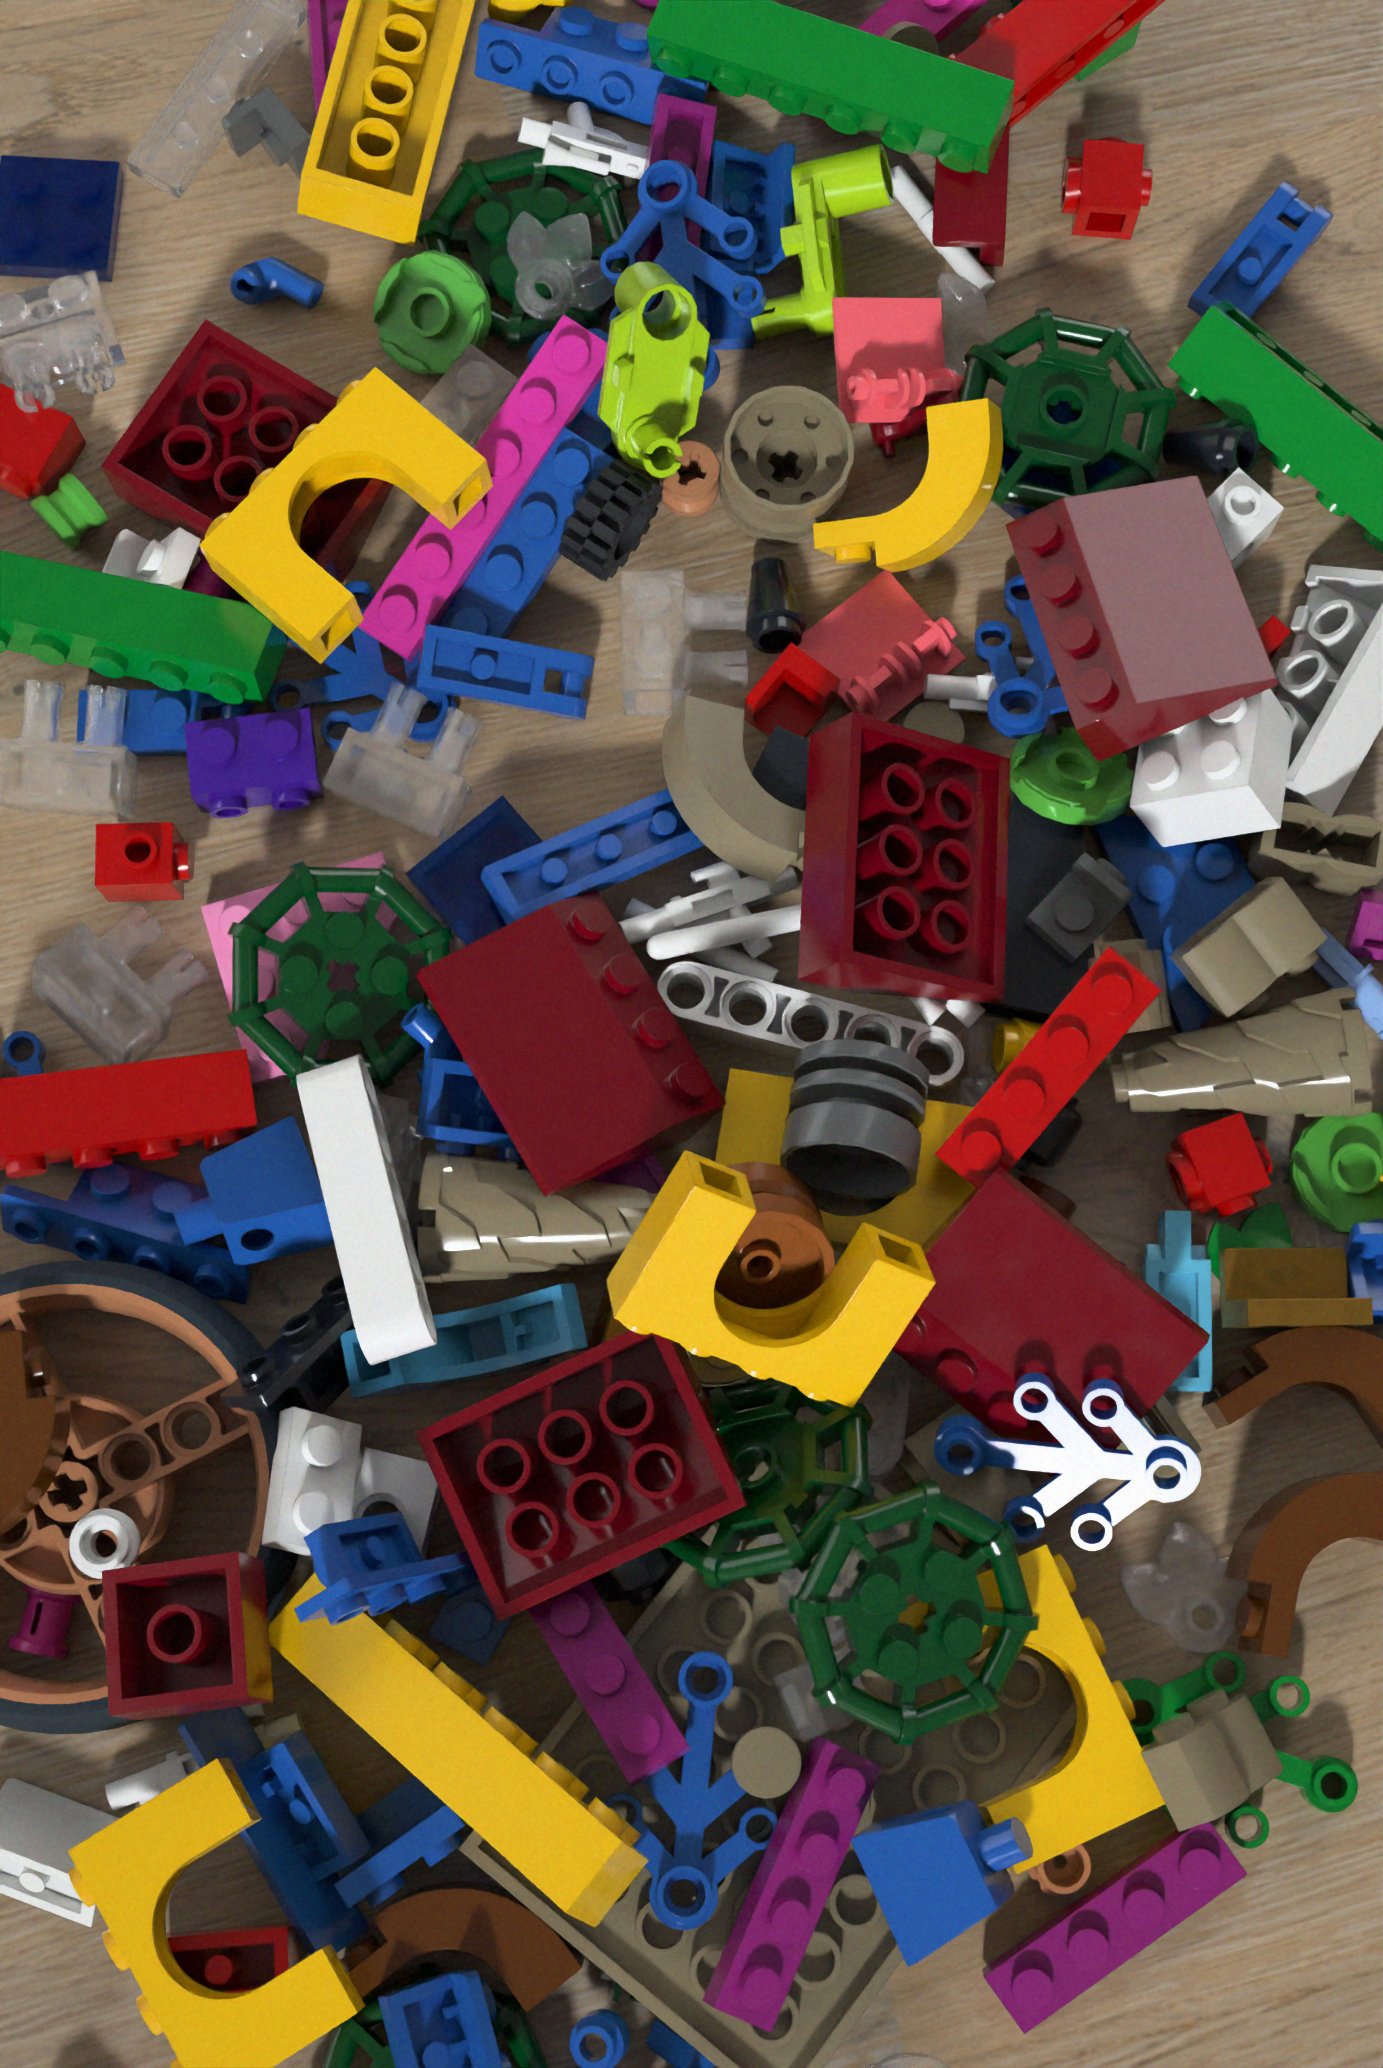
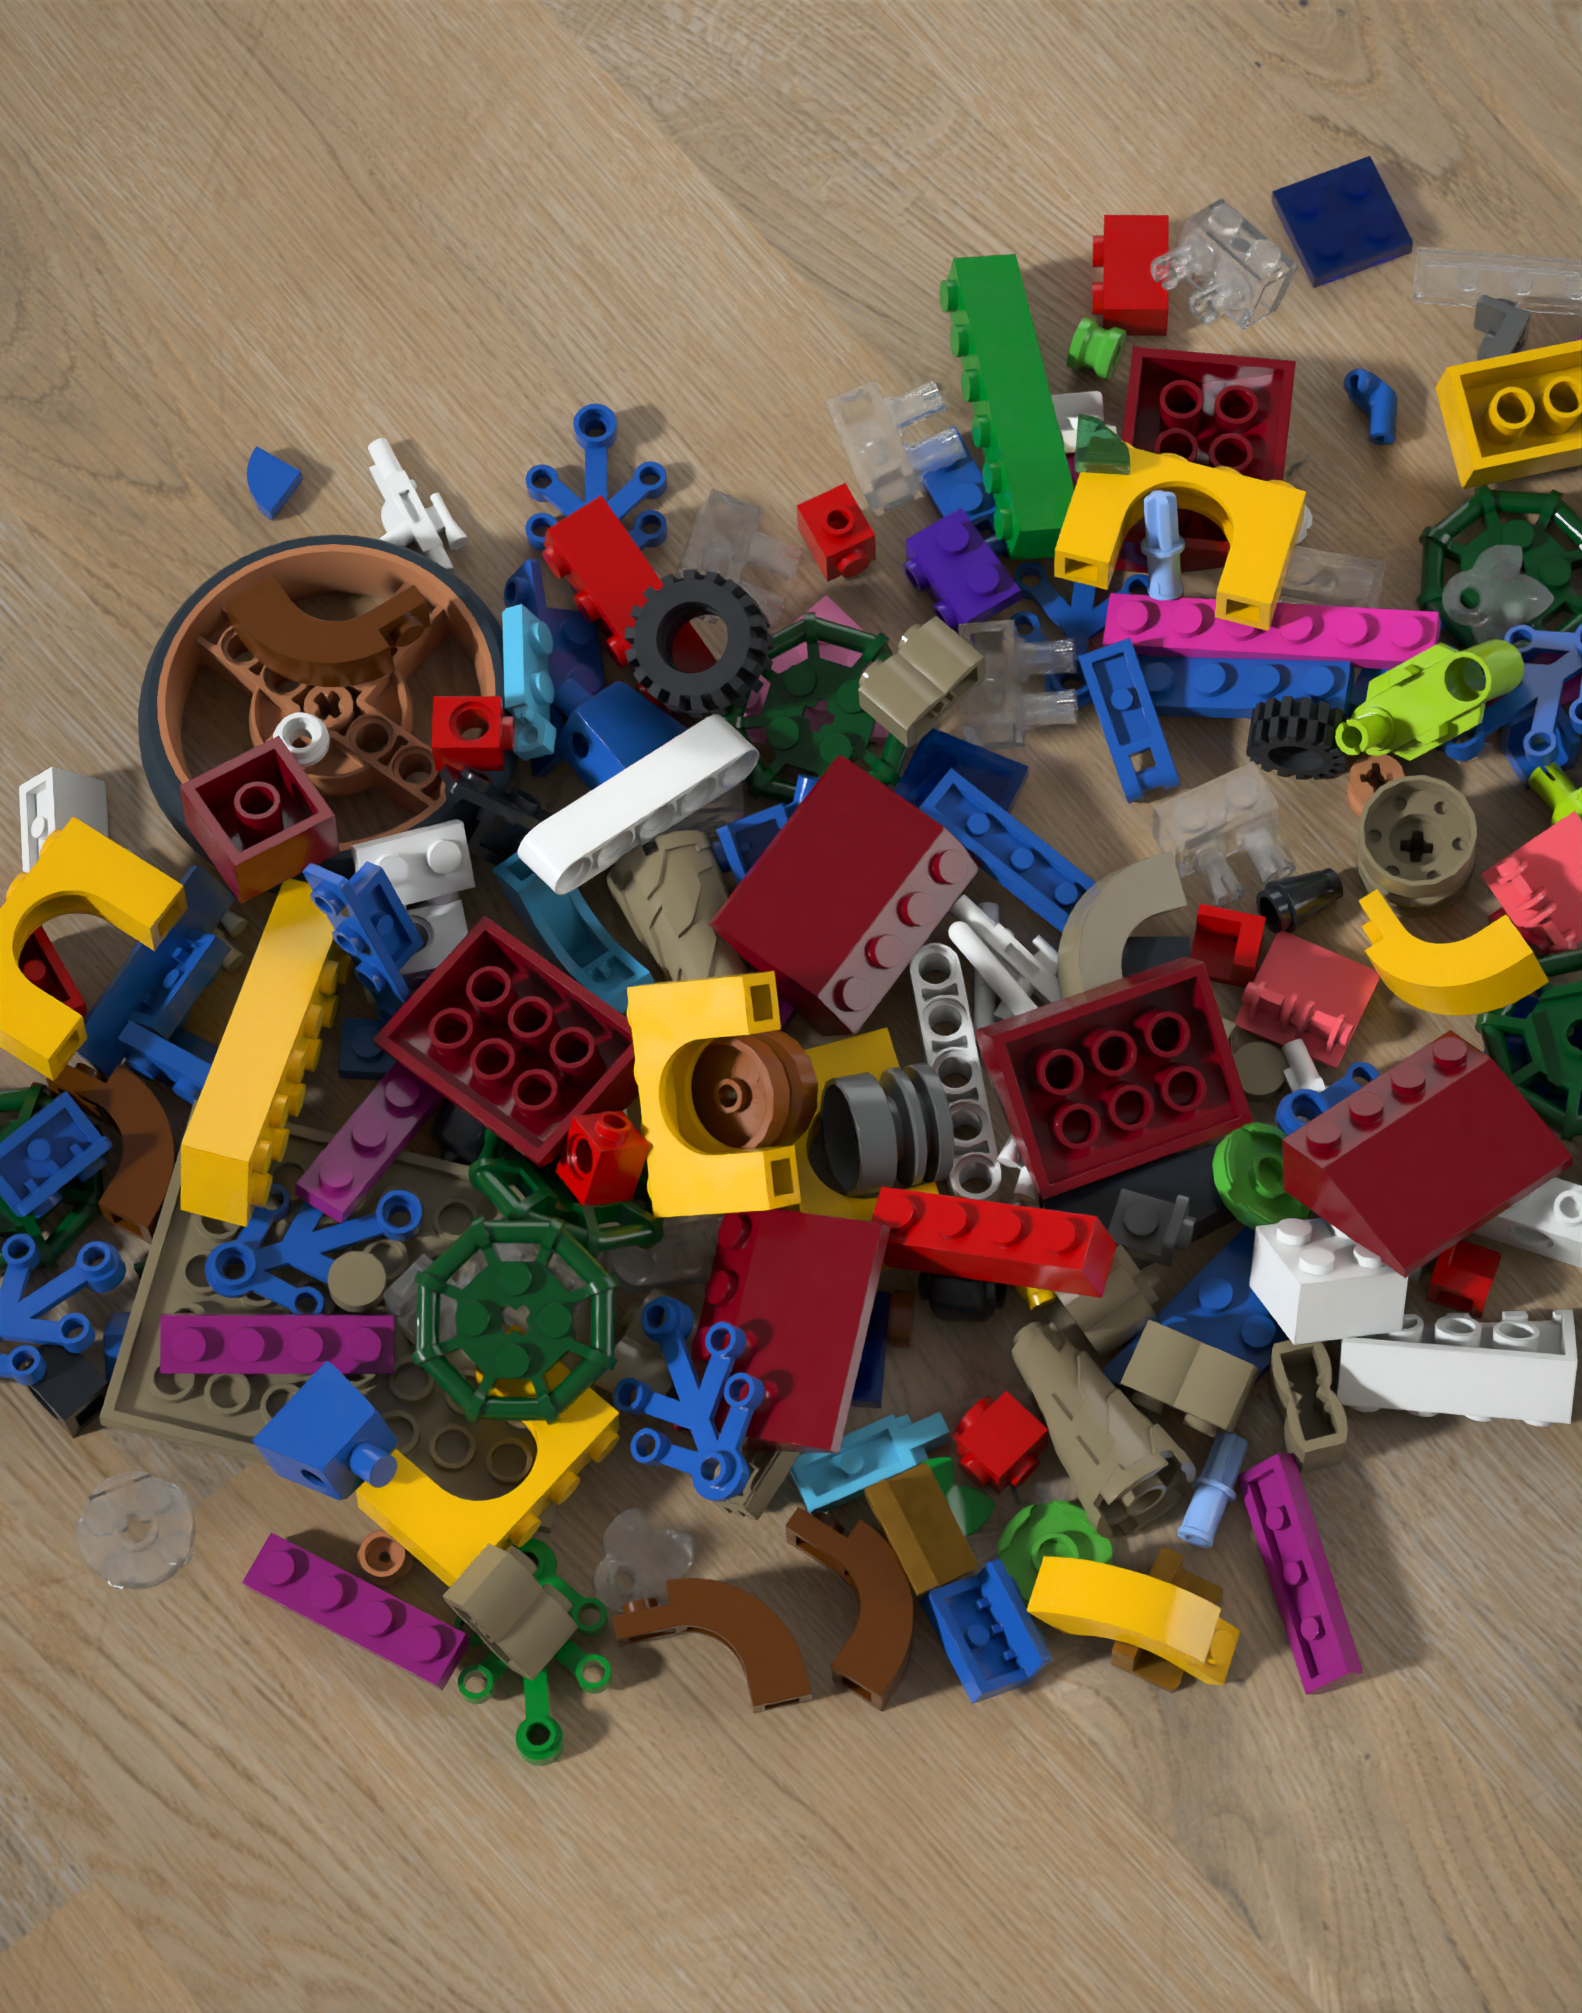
camera: 70 degrees right, 10 degrees down
dark pink bush [8,1583,83,1659] -> none
bright green tile [373,250,492,376] -> none
none -> red brick [431,696,515,771]
none -> medium azure hinge [502,604,556,761]
none -> red brick [556,1111,650,1207]
none -> black tyre [624,569,775,718]
none -> dark tan brick [858,616,986,748]
none -> clear green tile [1074,414,1130,475]
none -> light blue axle [1141,490,1185,600]

